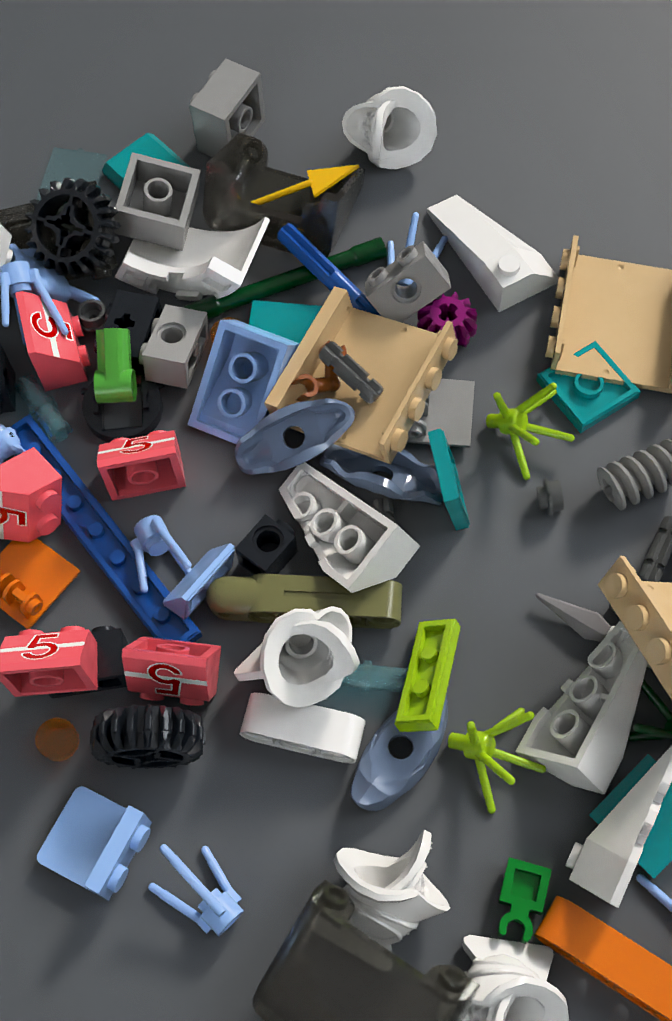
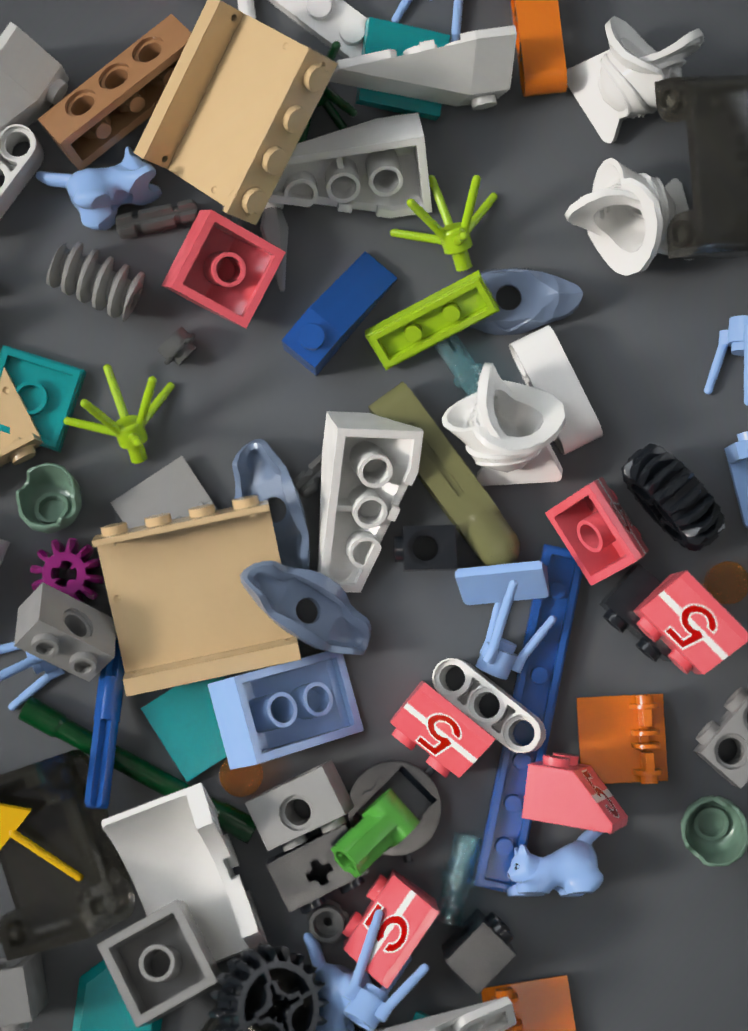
camera: 135 degrees left, 20 degrees up
dark orange arm [291,341,347,402] -> none
dark grey axle [319,341,384,404] -> none
teal tile [428,428,470,531] -> none
green plate [498,857,552,944] -> none
none -> sand green hair [16,462,82,534]
none -> coral slope [161,210,286,329]
none -> blue slope [281,251,398,376]
none -> white beam [432,658,546,753]

